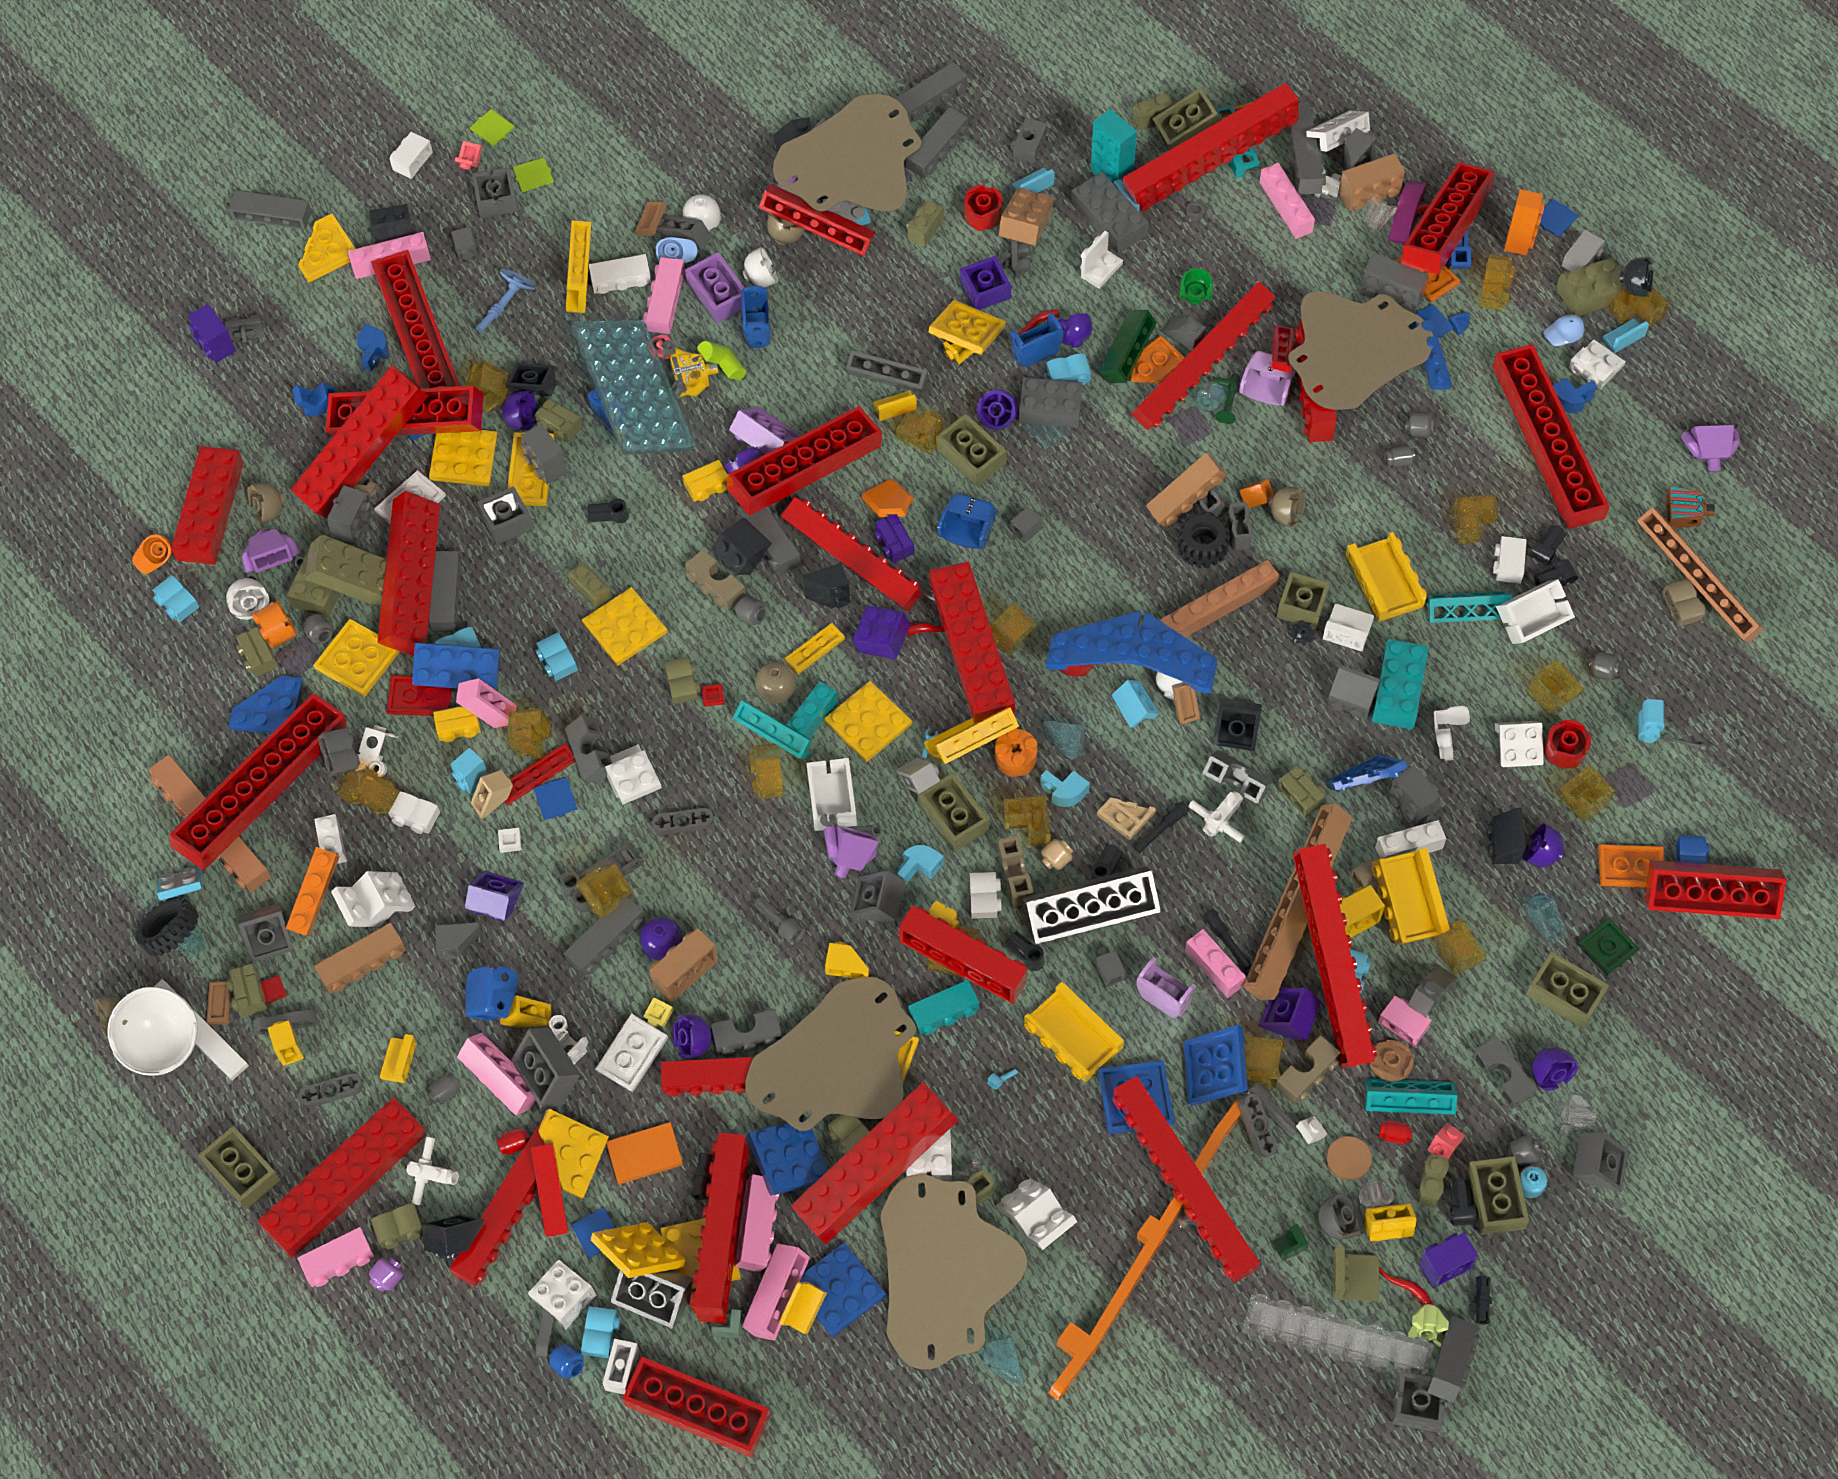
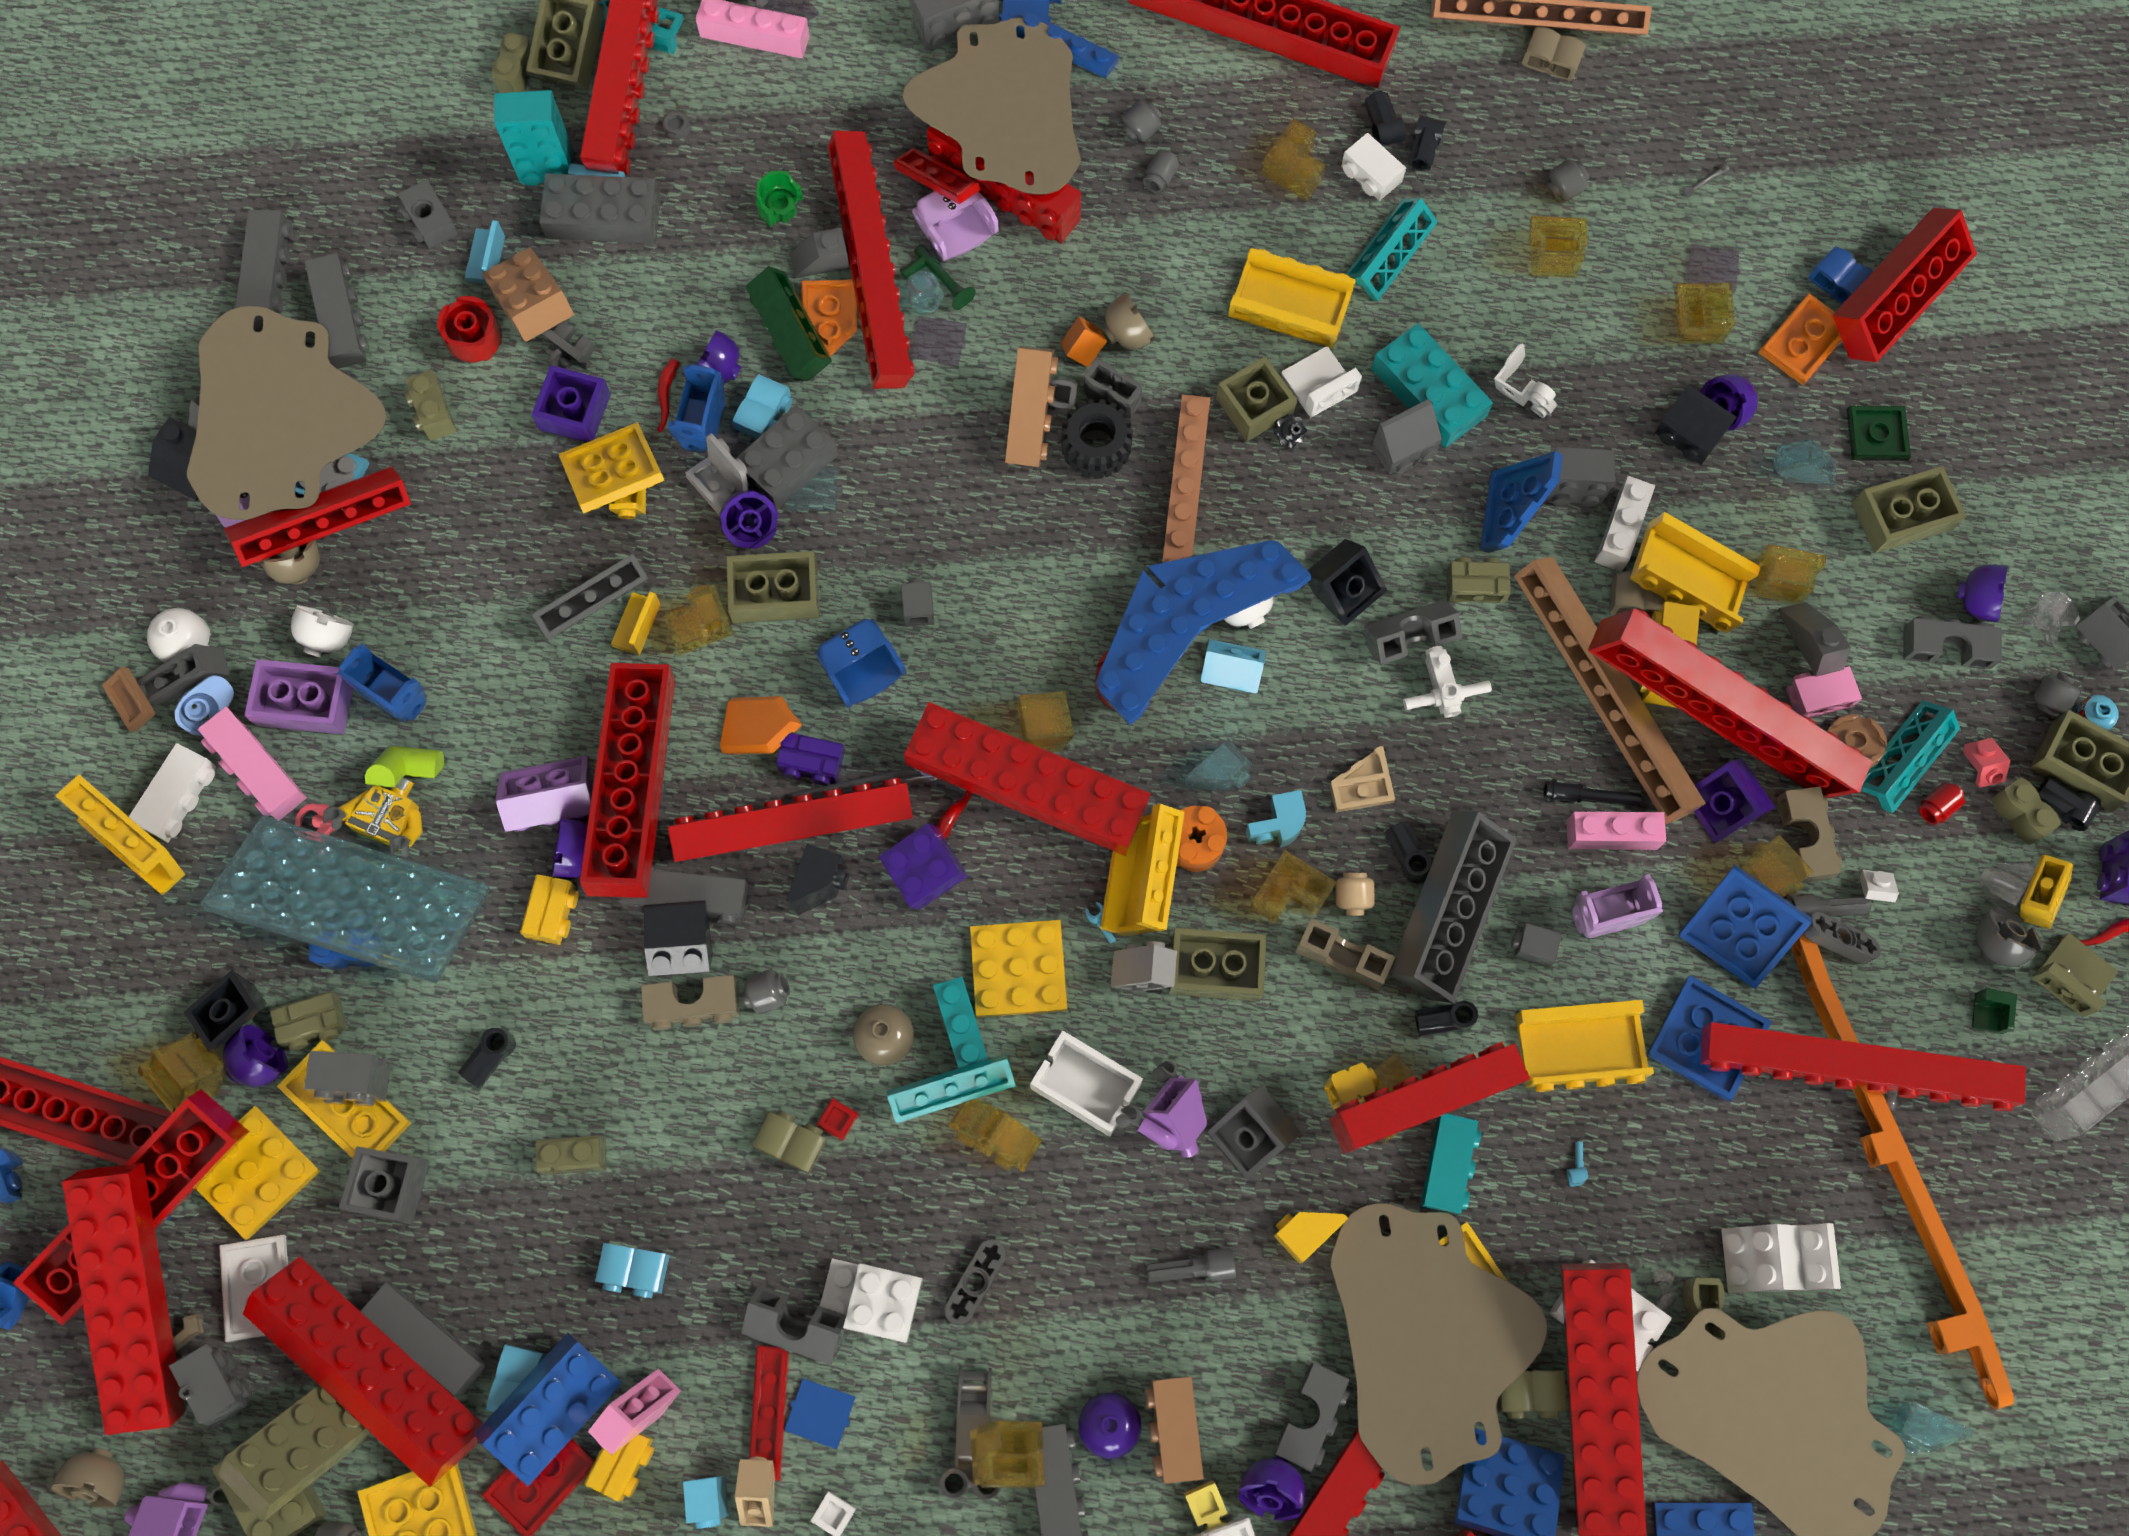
camera: 55 degrees left, 10 degrees up
medium blue dish [476,269,536,333] -> none
clear yellow plate [507,708,552,760] -> none
yellow plate [581,587,668,666] -> none
yellow tile [784,623,845,675] -> none
medium azure brick [897,845,944,885] -> none
white brick [970,872,1001,919] -> none
white bracket [1080,231,1123,289] -> none
black pin [1134,801,1189,853] -> none
medium nougat tile [1172,682,1200,725] -> none
medium nougat tile [1327,1136,1372,1181] -> none
white bracket [1495,721,1543,767] -> none
white piece [1496,579,1575,644] -> none
red brick [1544,719,1591,769] -> none
medium azure brick [1638,699,1664,743] -> none
none -> light grey bracket [685,433,749,516]

